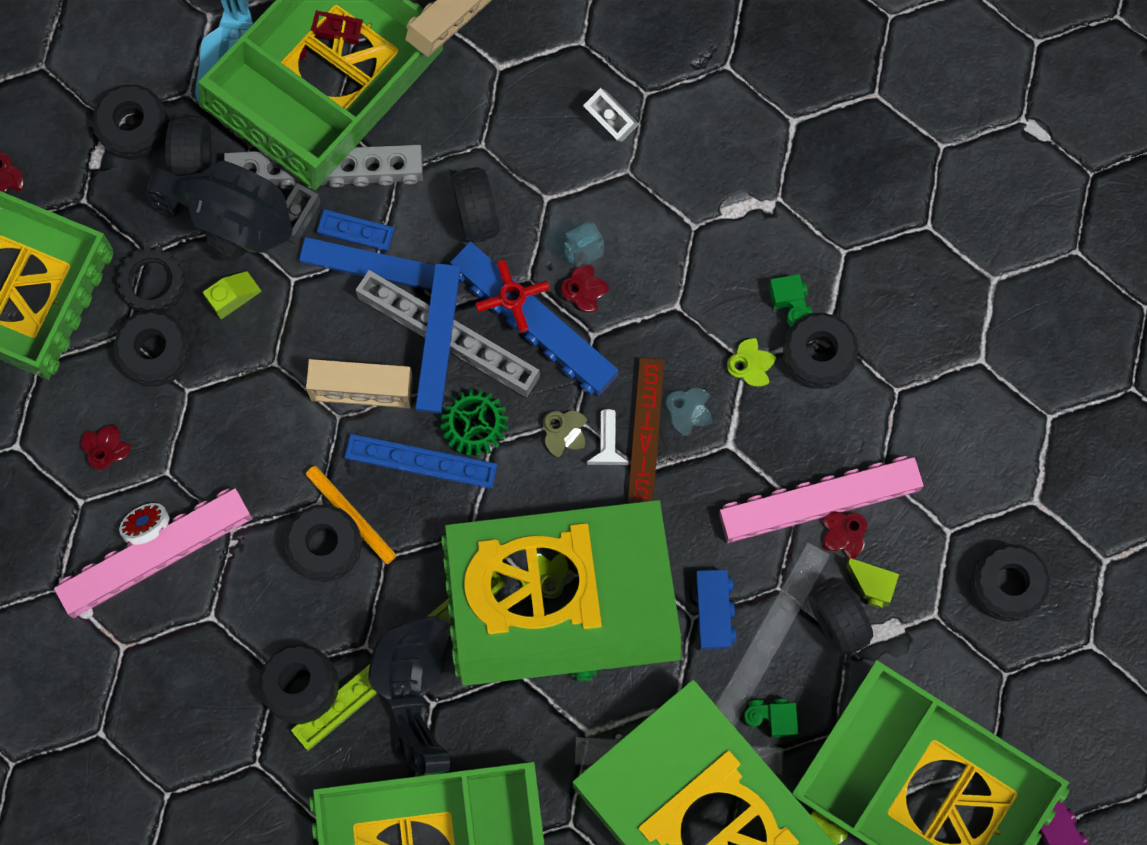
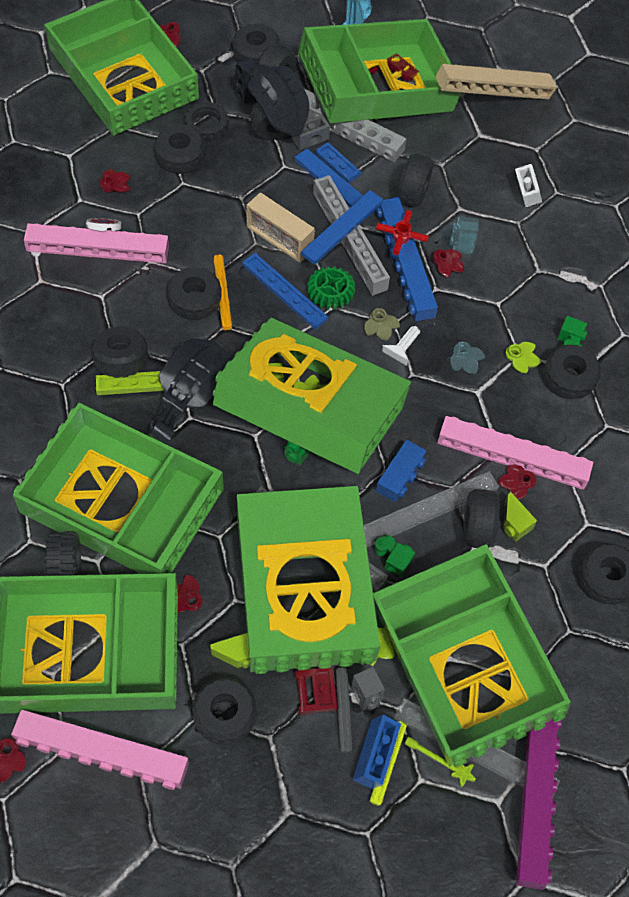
camera: 30 degrees right, 15 degrees down
lime slope [203,271,262,319] -> none
reddish brown tile [628,358,665,504] -> none

